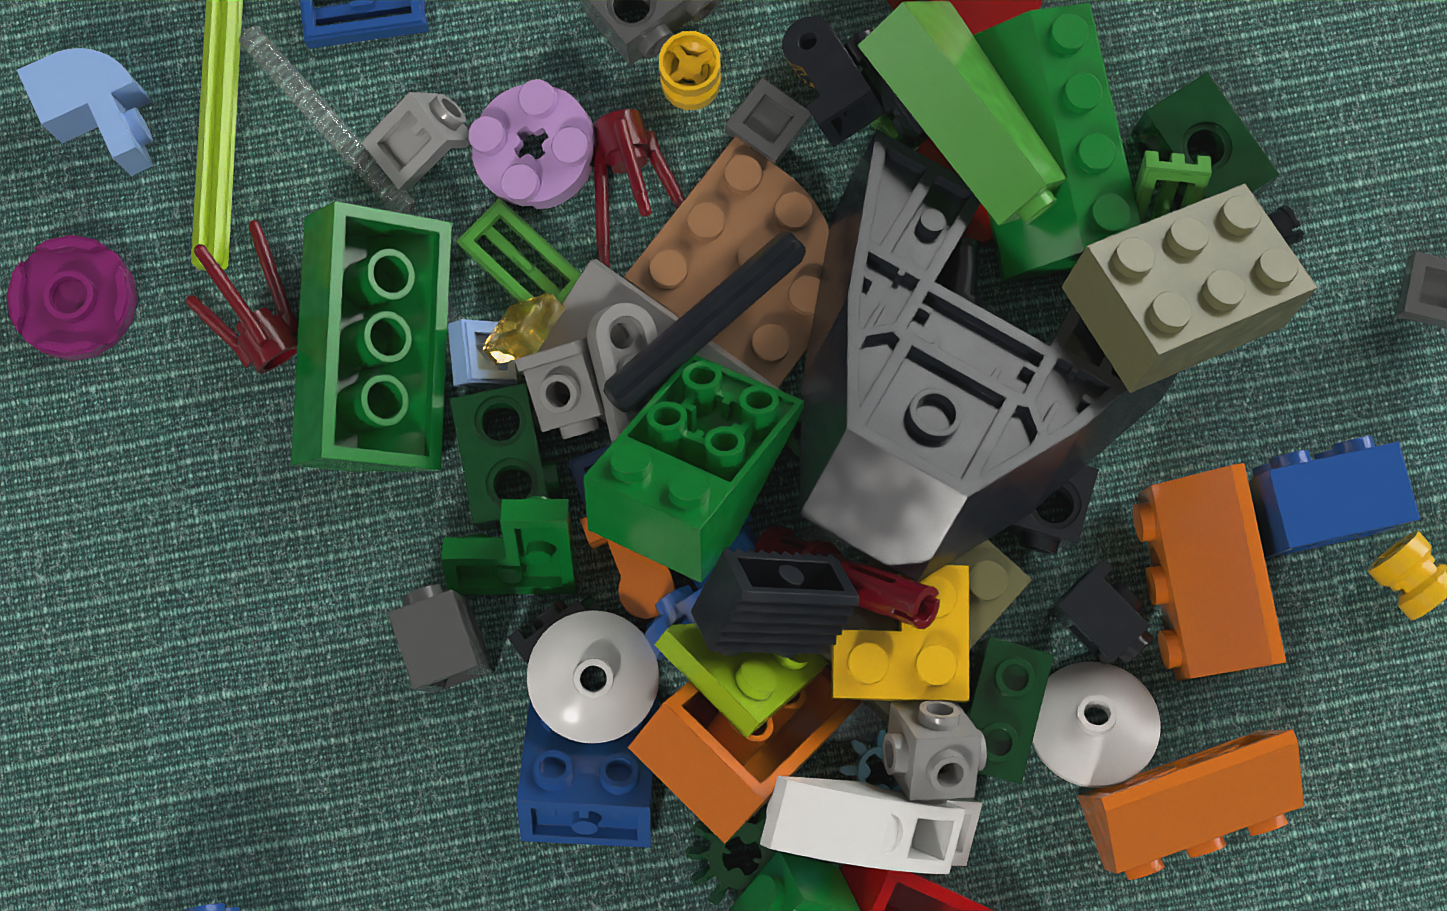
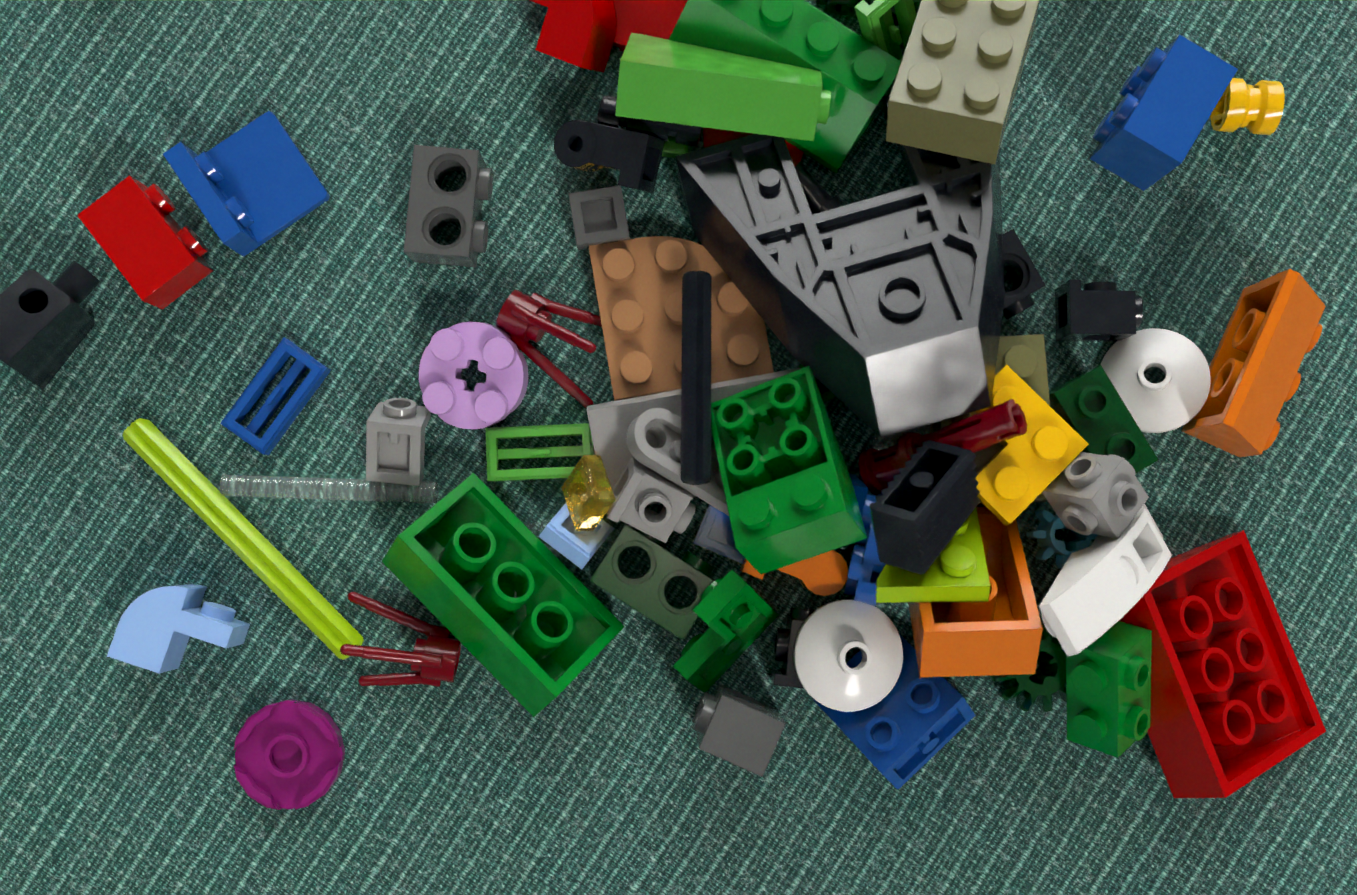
camera: 50 degrees left, 5 degrees up
yellow wheel [659,31,721,110] -> none
orange slope [1133,463,1286,681] -> none

